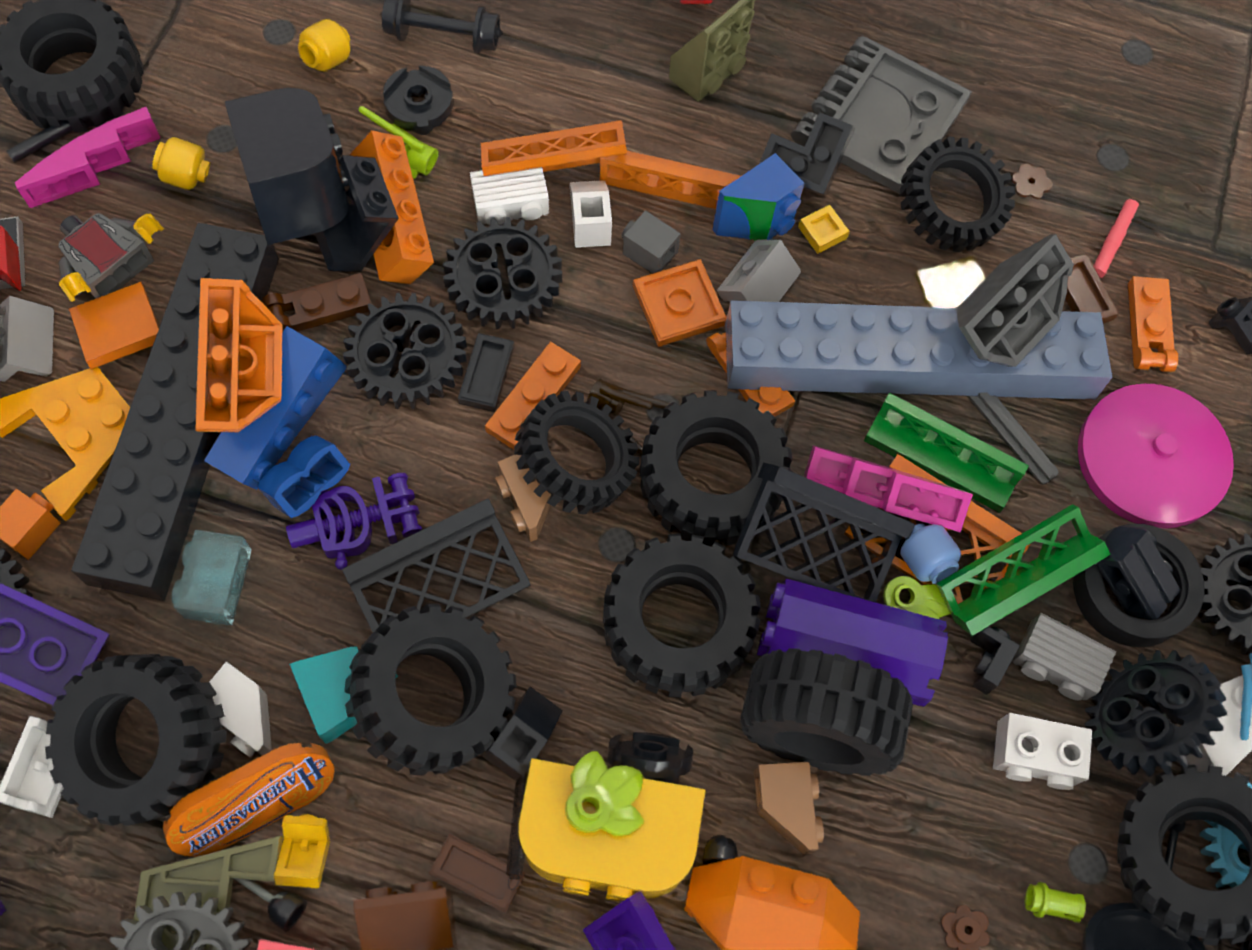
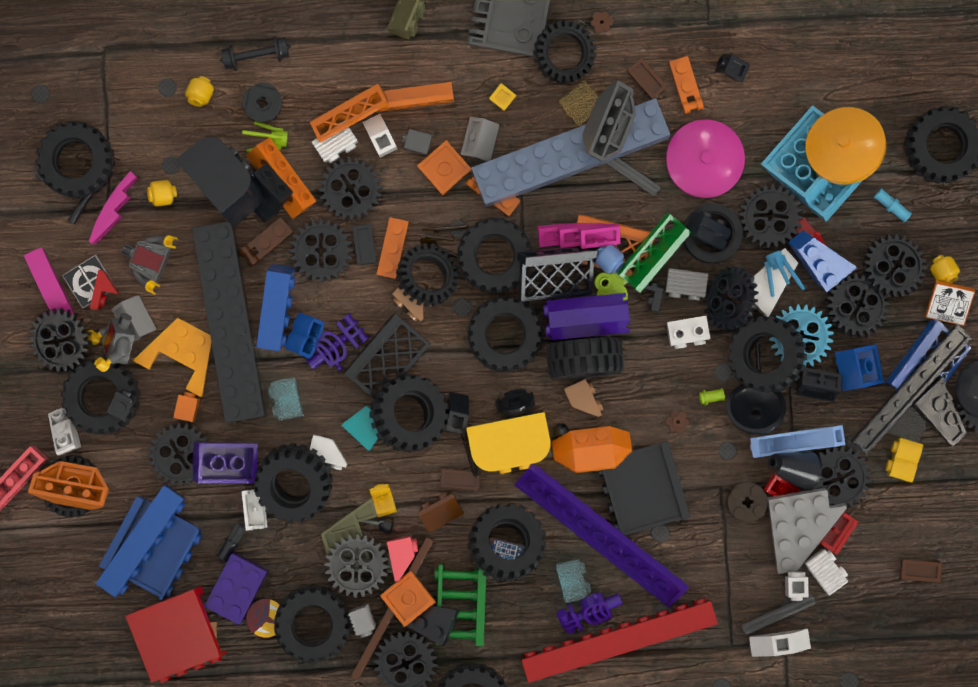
camera: 15 degrees left, 20 degrees up
orange tile [69,282,160,369] -> none
orange tile [163,743,334,857] -> none
orange wedge [196,278,282,432] -> none
lime plate [565,751,644,836] -> none
blue slope [712,153,804,240] -> none
black brick [759,112,855,196] -> none
green fence [864,393,1029,513] -> none
coral piece [1093,199,1139,278] -> none

